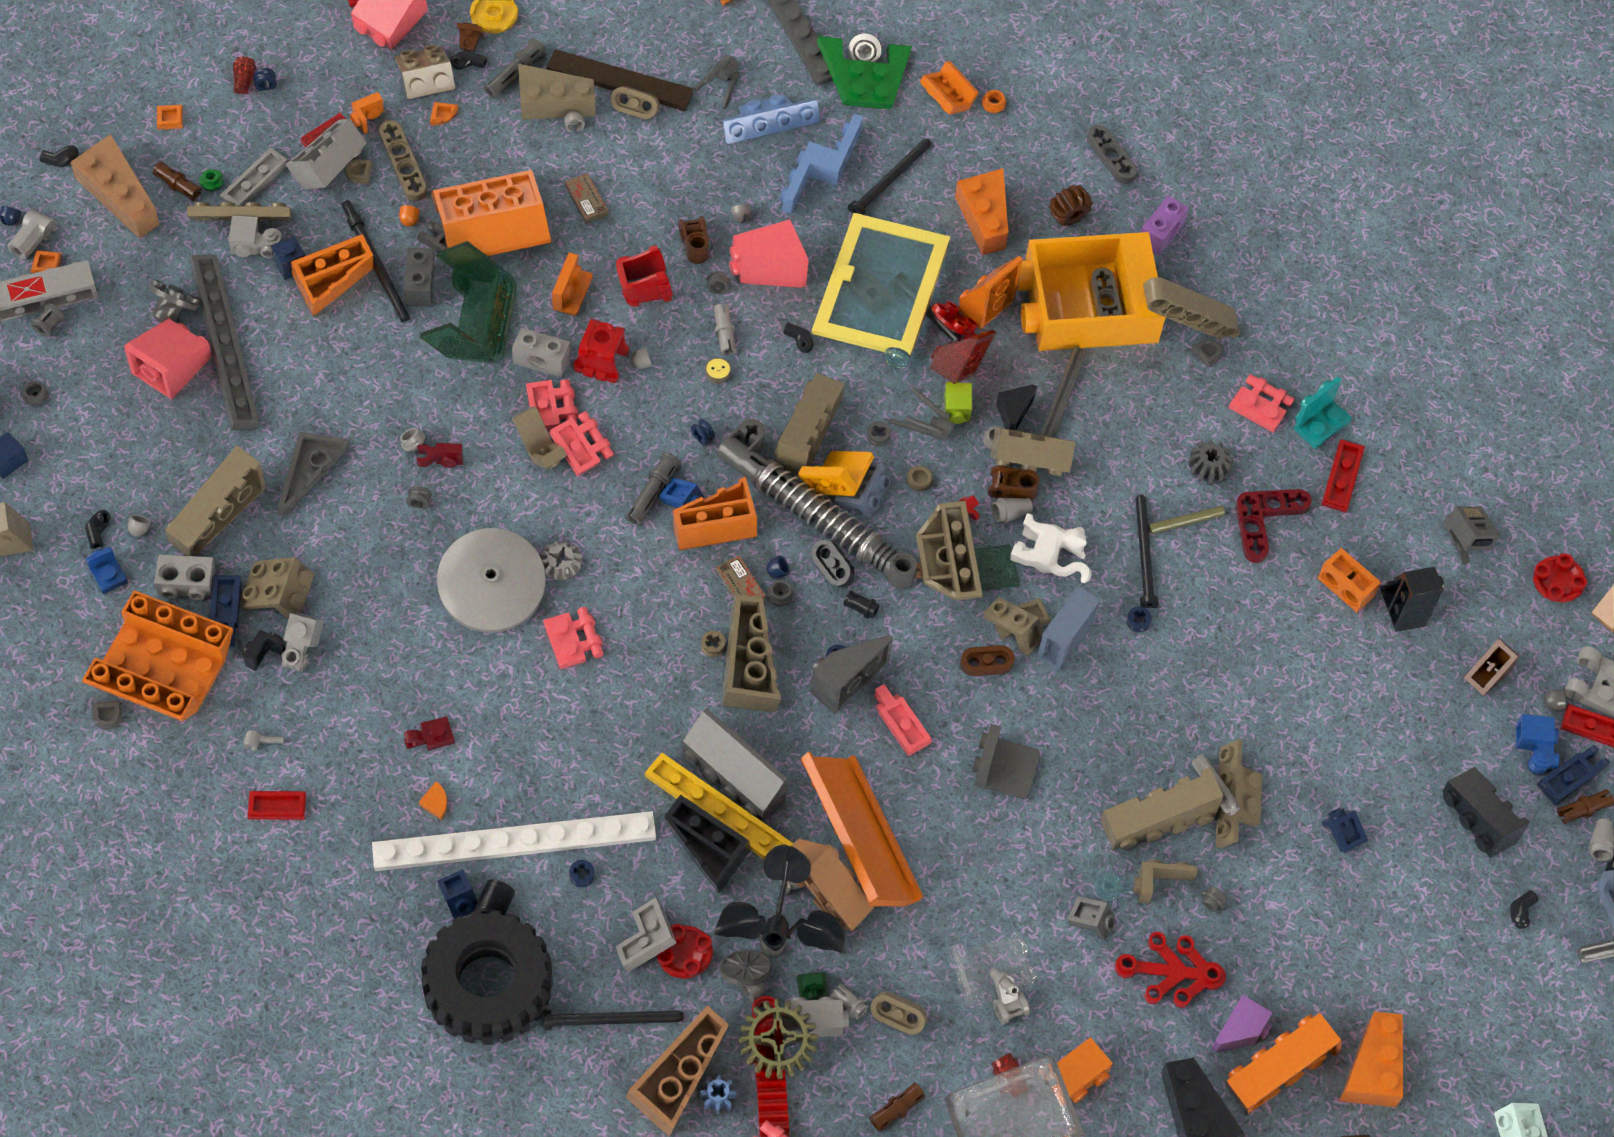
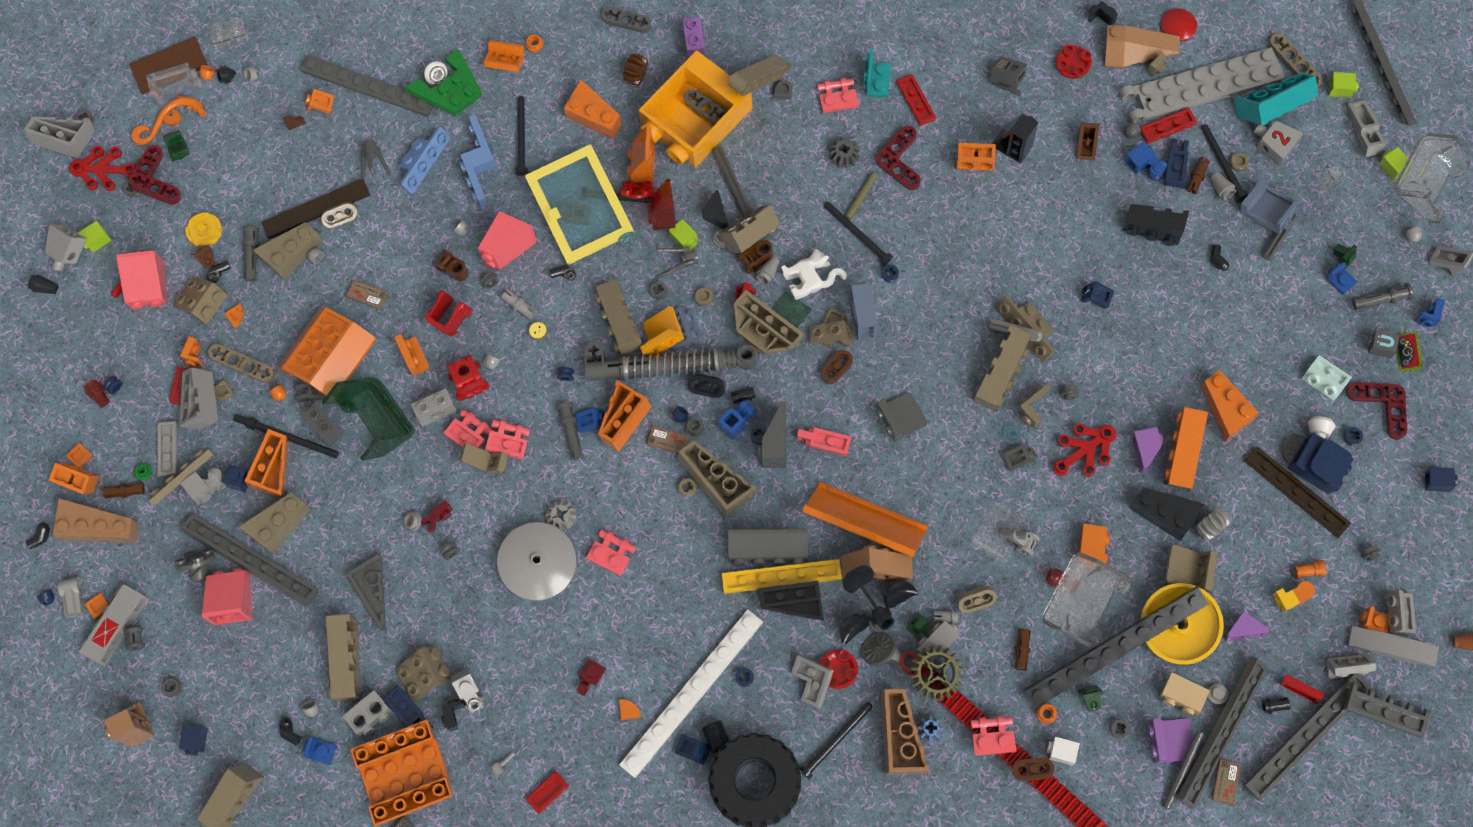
camera: 30 degrees left, 10 degrees up
none -> orange brick [48,463,100,494]
none -> dark tan wedge [239,493,311,554]
none -> blue brick [718,400,756,440]

